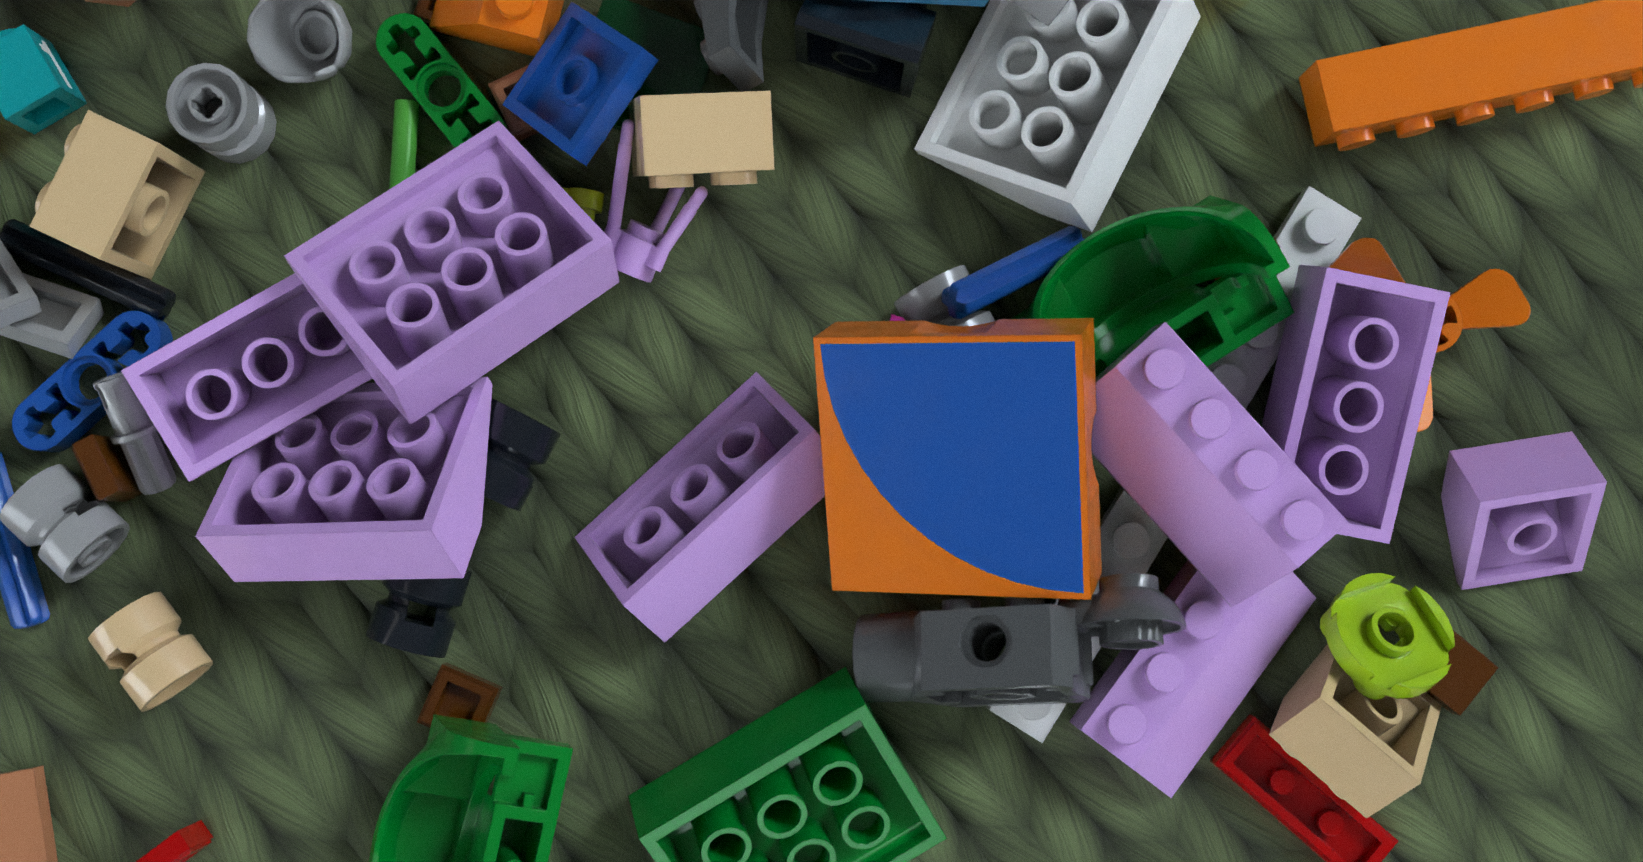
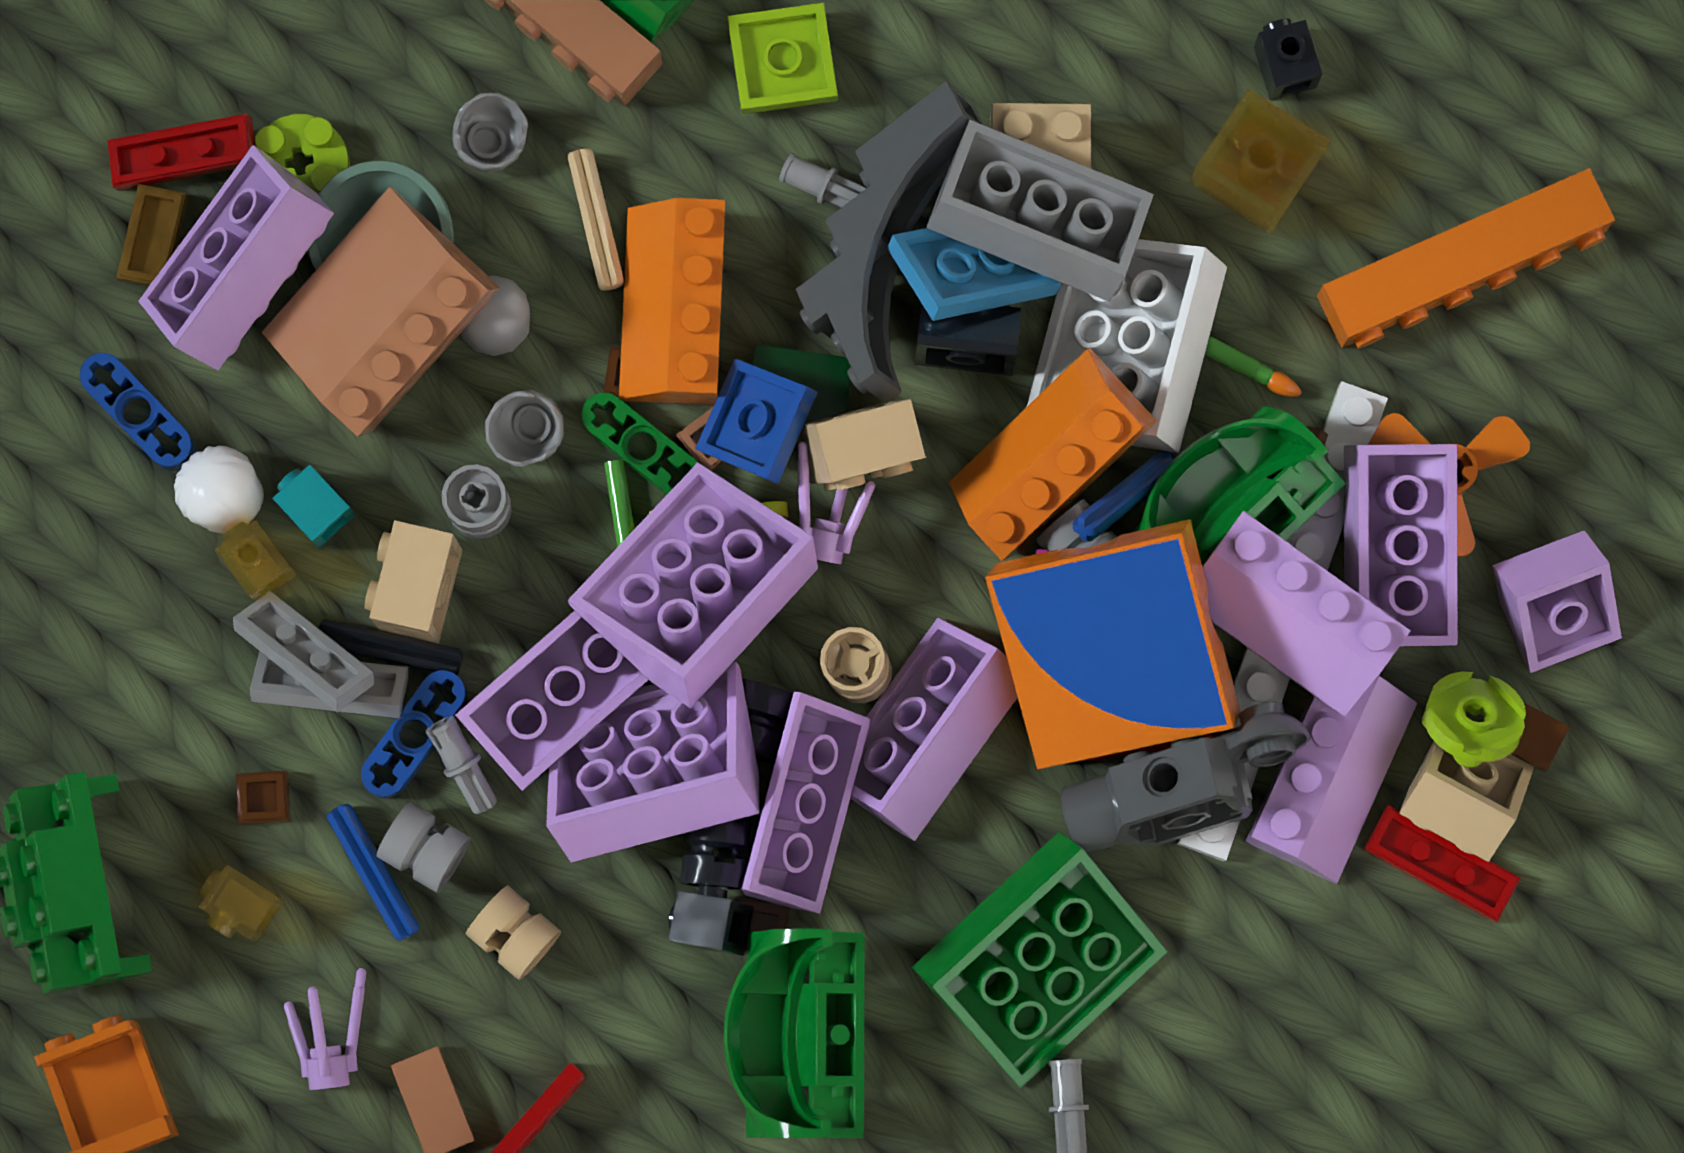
camera: 10 degrees left, 5 degrees down
reddish brown tile [72,434,142,502] -> none
none -> black brick [668,885,754,956]
none -> lavender slope [742,691,871,914]
none -> tan wheel [820,627,892,703]
none -> orange slope [949,348,1157,561]
none -> bright green piece [1205,336,1302,397]

